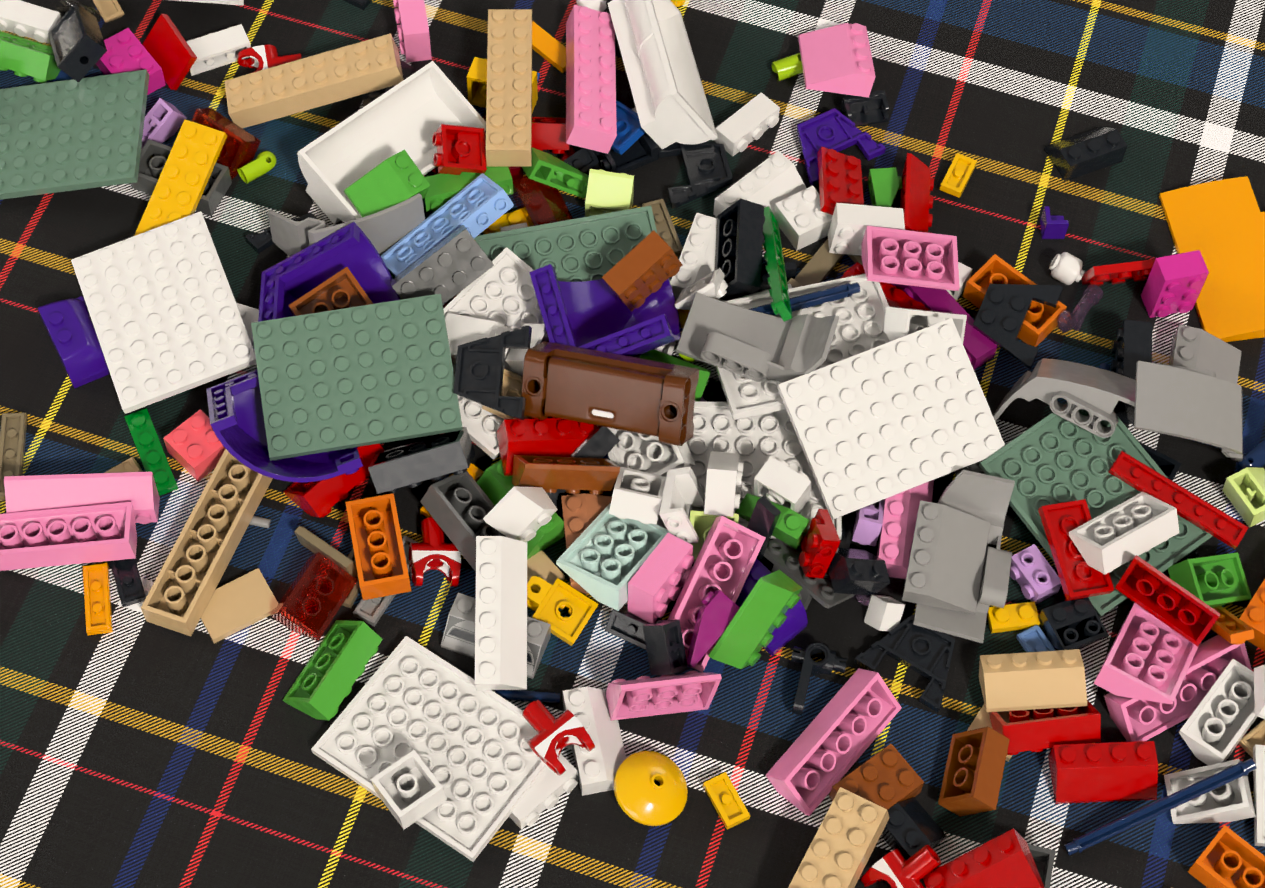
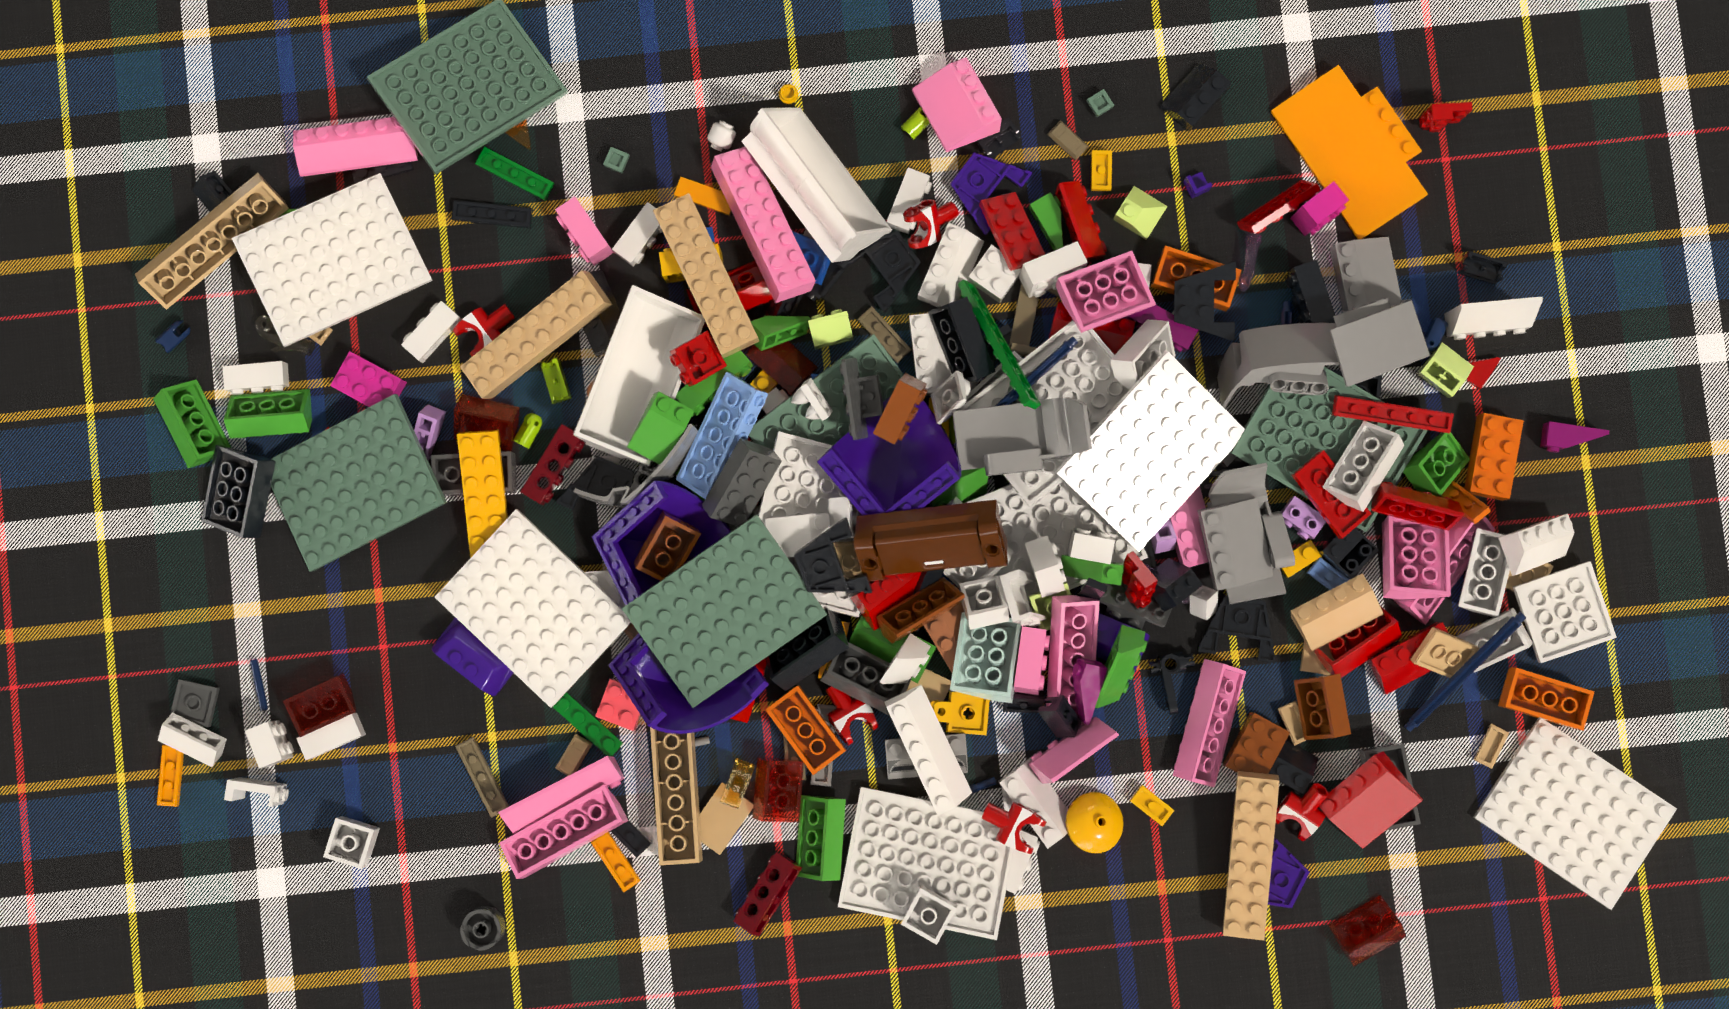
camera: 15 degrees left, 25 degrees up
black brick [48,2,107,83] -> none
red tile [142,13,197,90] -> none
dark tan tile [294,526,358,580] -> none
white head [1049,252,1084,285] -> none
none -> dark red brick [520,424,585,506]
none -> lime hinge [541,358,572,404]
none -> white brick [612,202,663,267]
none -> clear yellow slope [720,758,755,809]
none -> dark red brick [733,852,802,936]
none -> white tile [791,378,833,421]
none -> dark grey bracket [840,358,884,440]
none -> red connector [903,199,959,249]
none -> dark tan tile [1047,120,1089,161]
none -> sand green plate [1087,89,1114,117]
none -> yellowish green slope [1113,186,1168,240]
none -> tan tile [1278,701,1306,746]
none -> tan tile [1411,627,1480,678]

